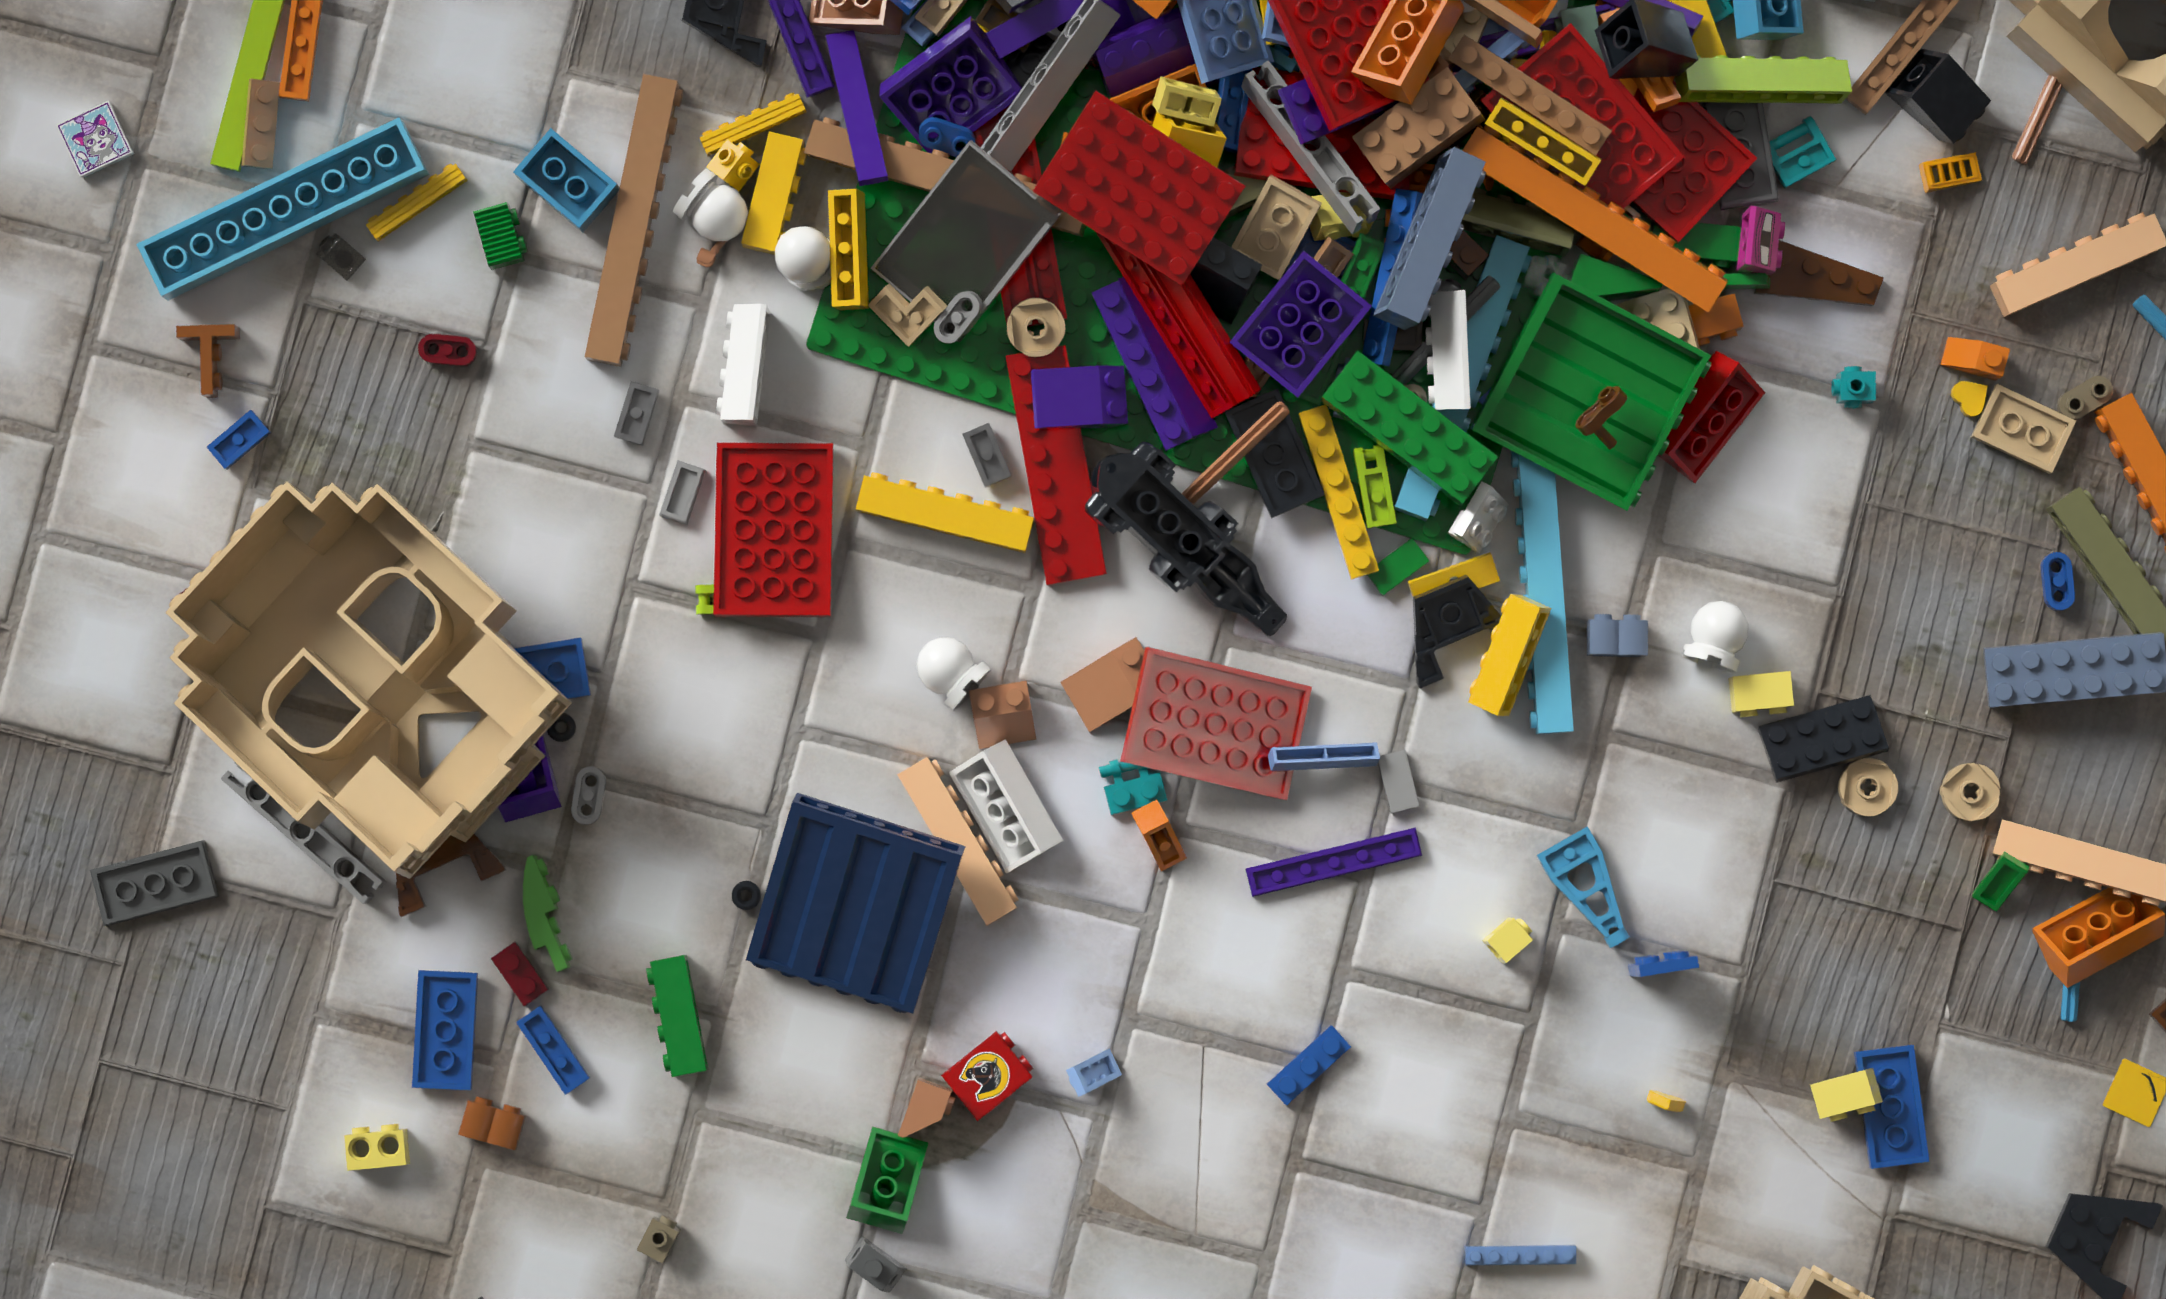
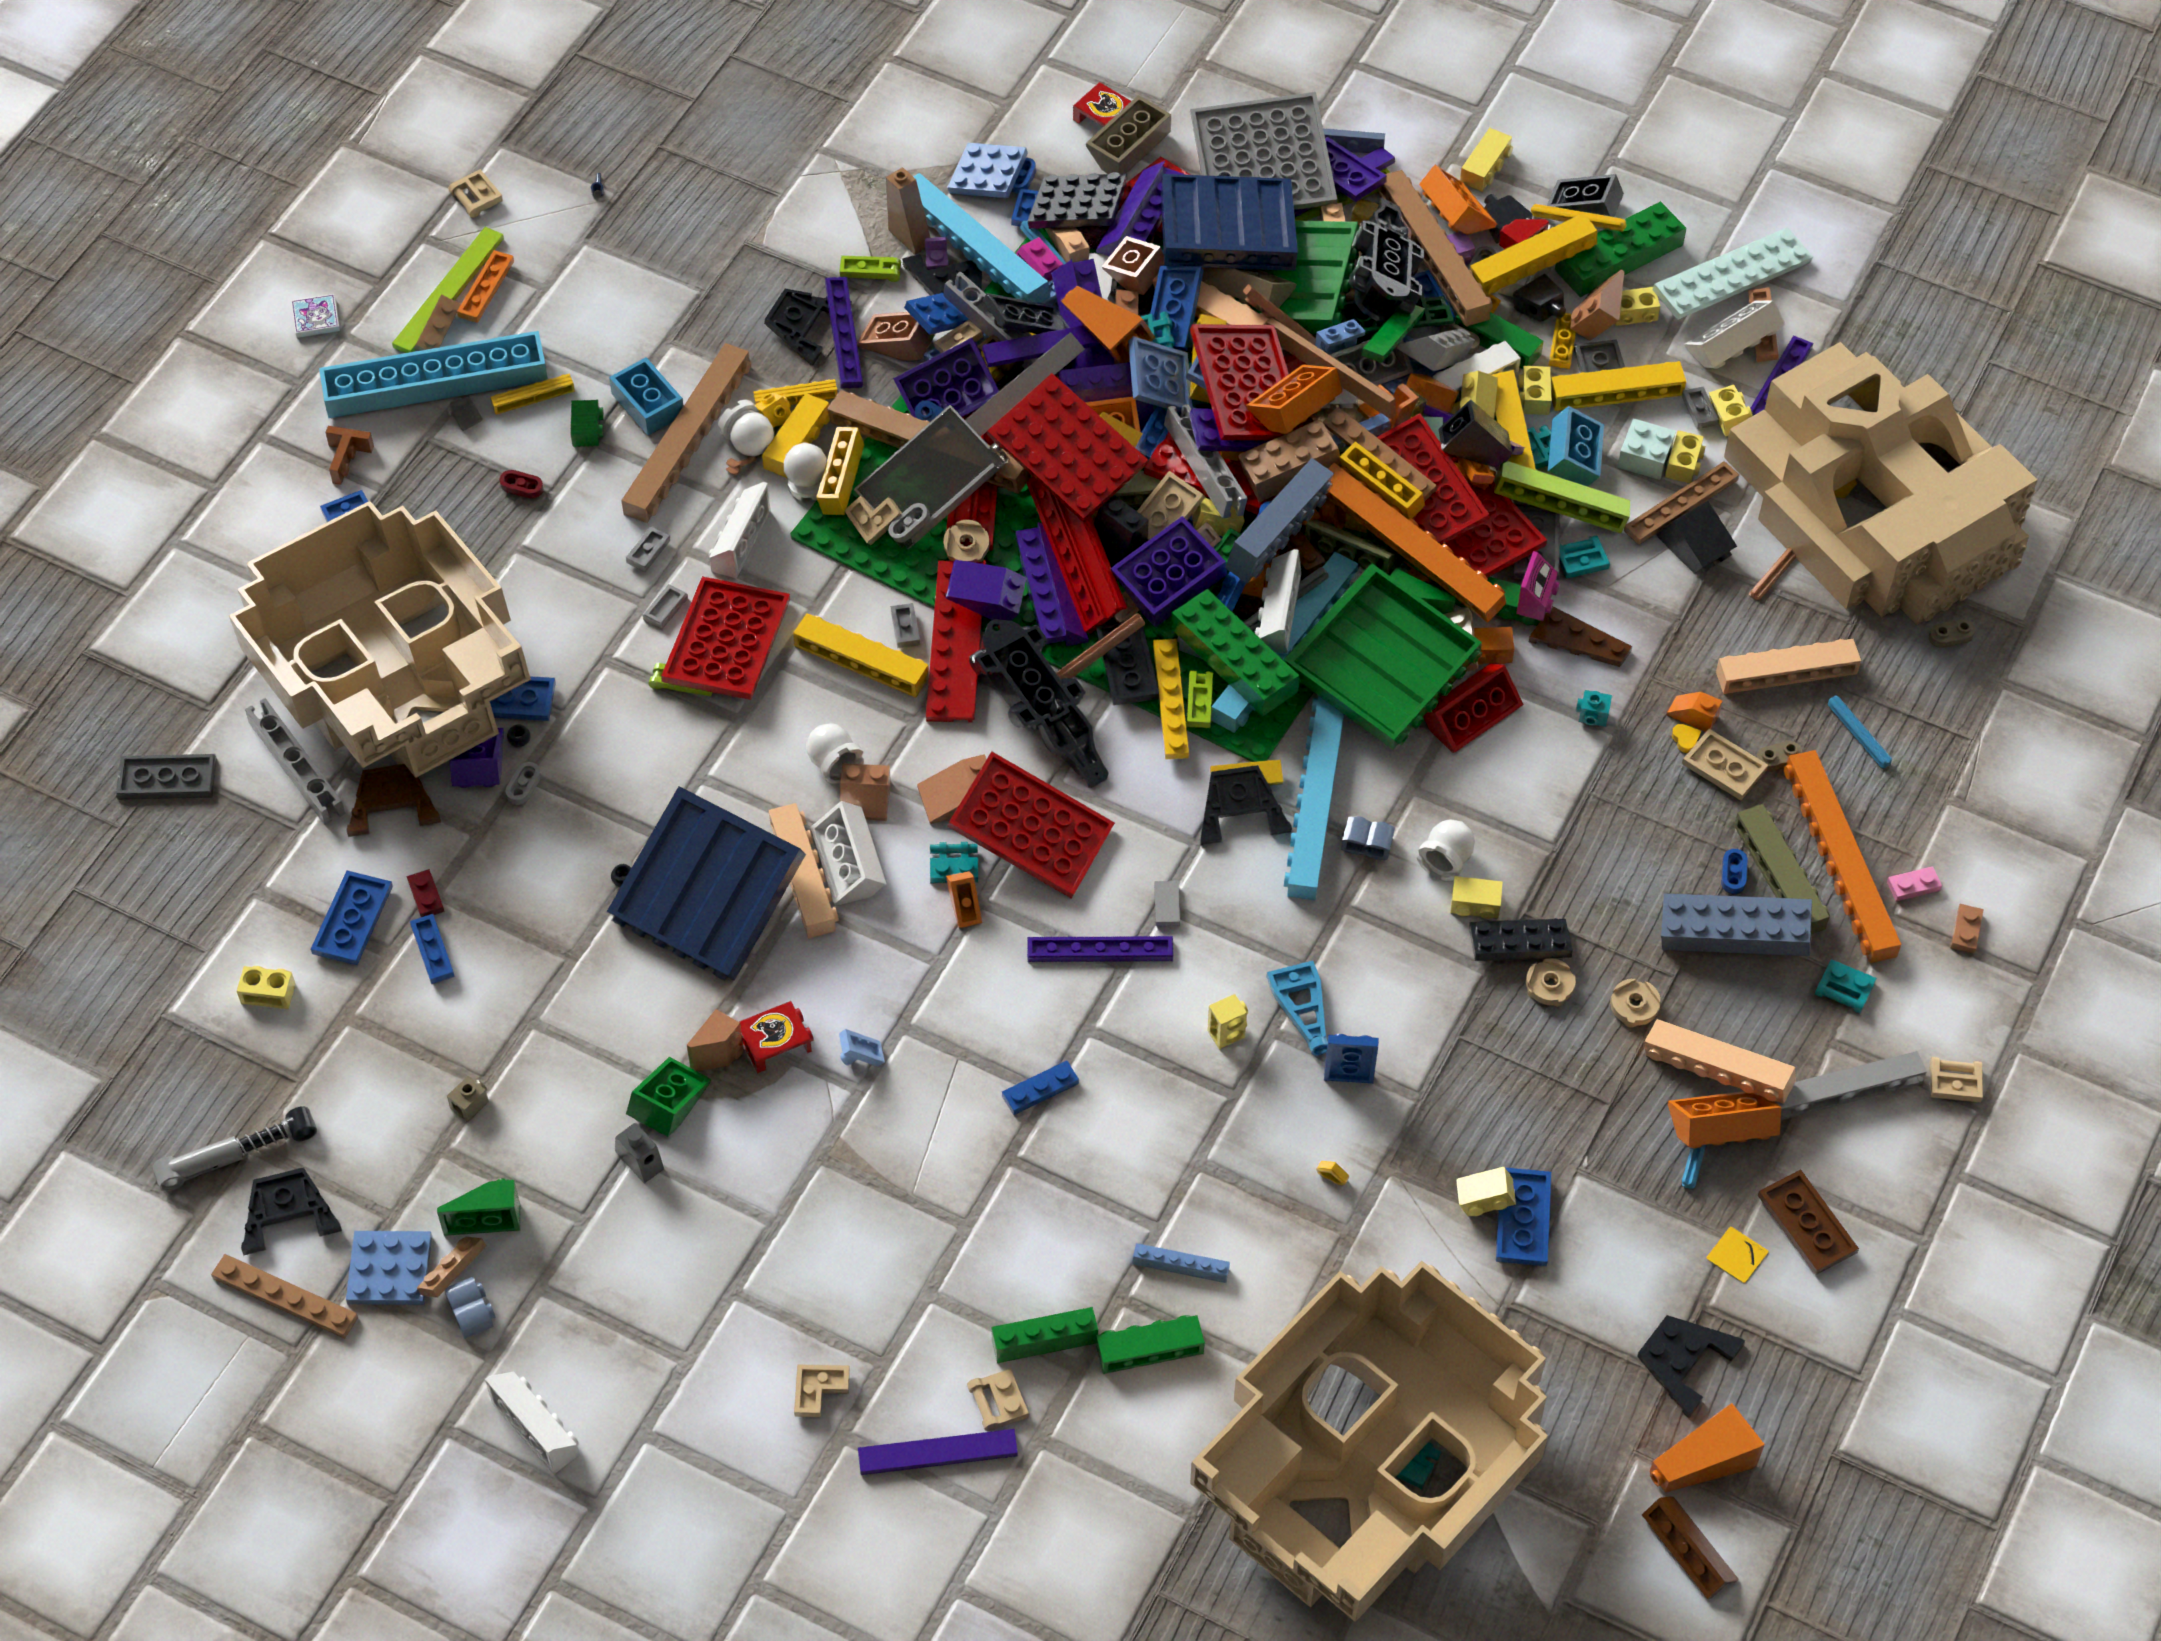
camera: 15 degrees right, 30 degrees down
dark orange brick [458,1096,526,1150] -> none
bright green slope [523,855,572,972] -> none
green brick [646,955,709,1077] -> none
dark purple tile [826,30,888,186] -> none
light yellow brick [1152,76,1222,127] -> none
medium blue piece [1268,742,1380,771] -> none
green tile [1367,538,1429,596] -> none
white plate [1448,482,1509,554] -> none
yellow brick [1468,594,1552,716] -> none
reddish brown piece [1575,386,1627,449] -> none
green tile [1724,273,1770,289] -> none
light orange slope [1918,152,1982,193] -> none
green tile [1972,851,2029,912] -> none

